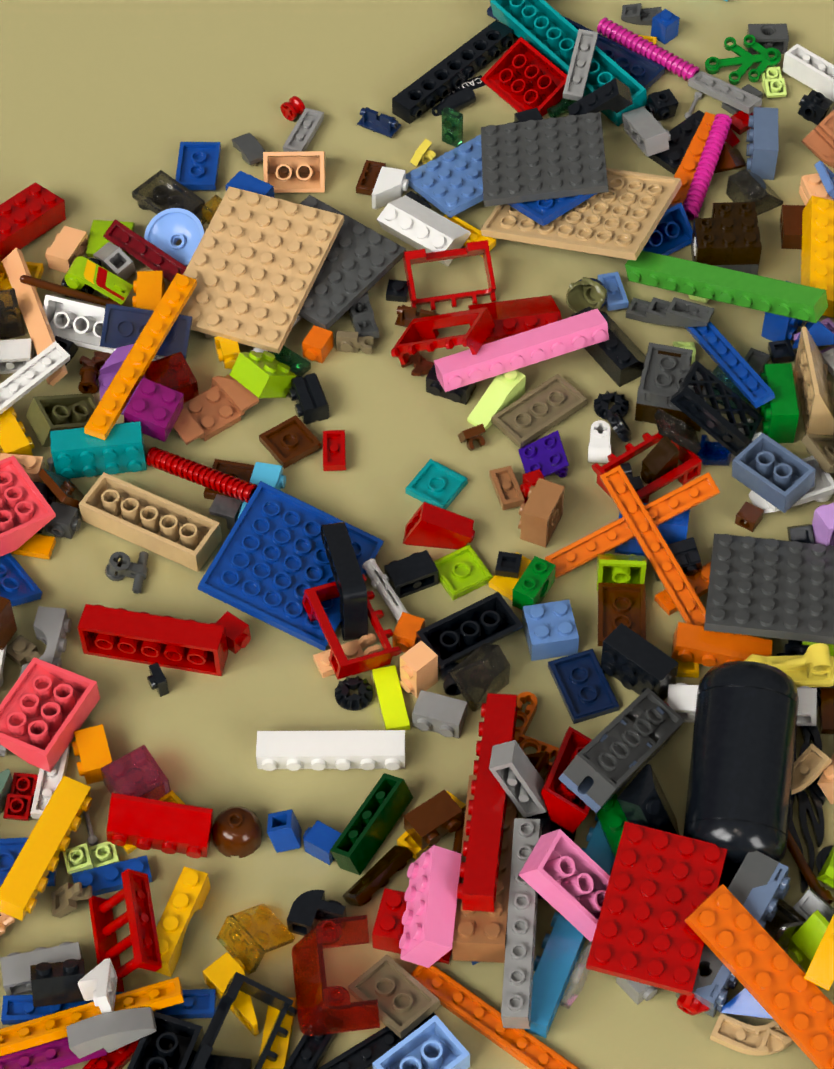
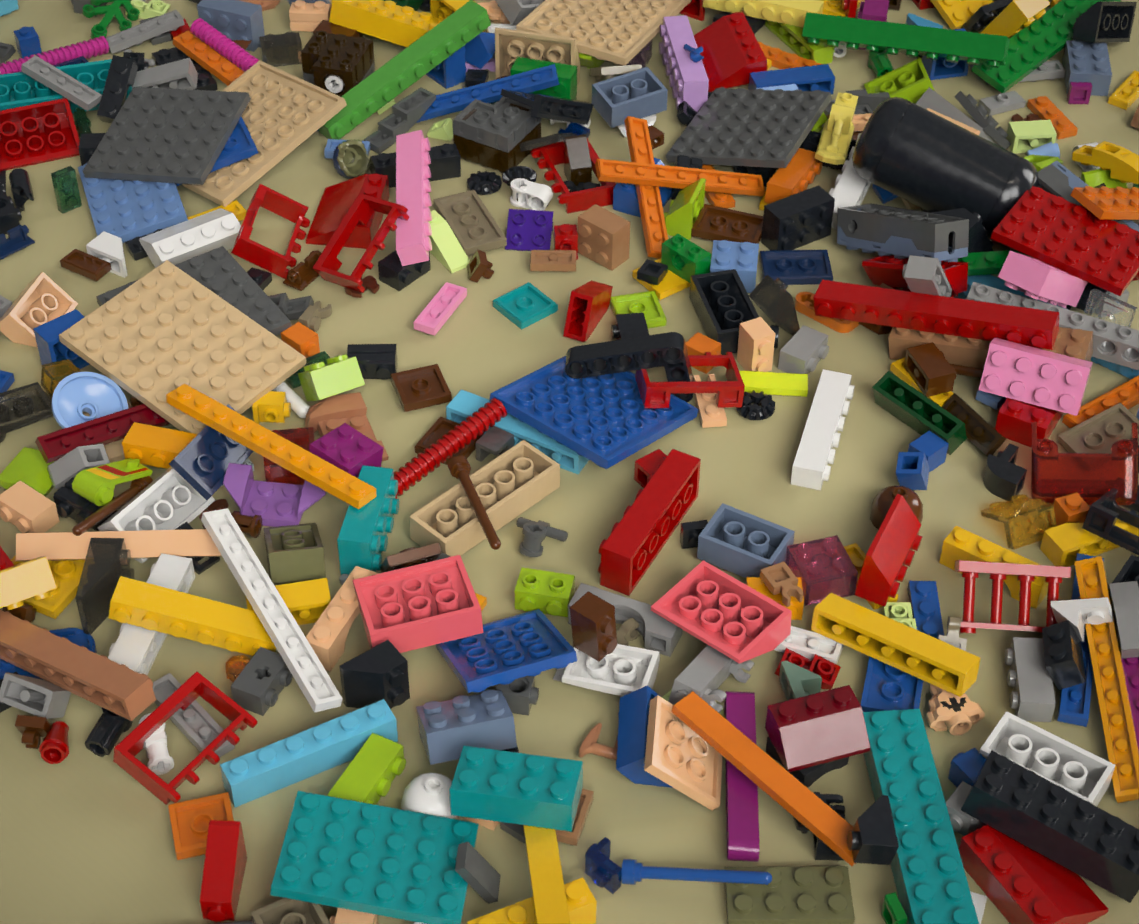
camera: 75 degrees left, 10 degrees down
red plate [323,430,346,471] -> none
light yellow tile [410,138,436,167] -> none
none -> bright pink plate [413,282,467,336]
none -> reddish brown piece [448,455,501,550]
none -> lime brick [515,567,575,617]
none -> sand blue brick [697,503,795,578]
none -> medium nougat plate [760,562,803,607]
none -> orange brick [1049,492,1090,527]

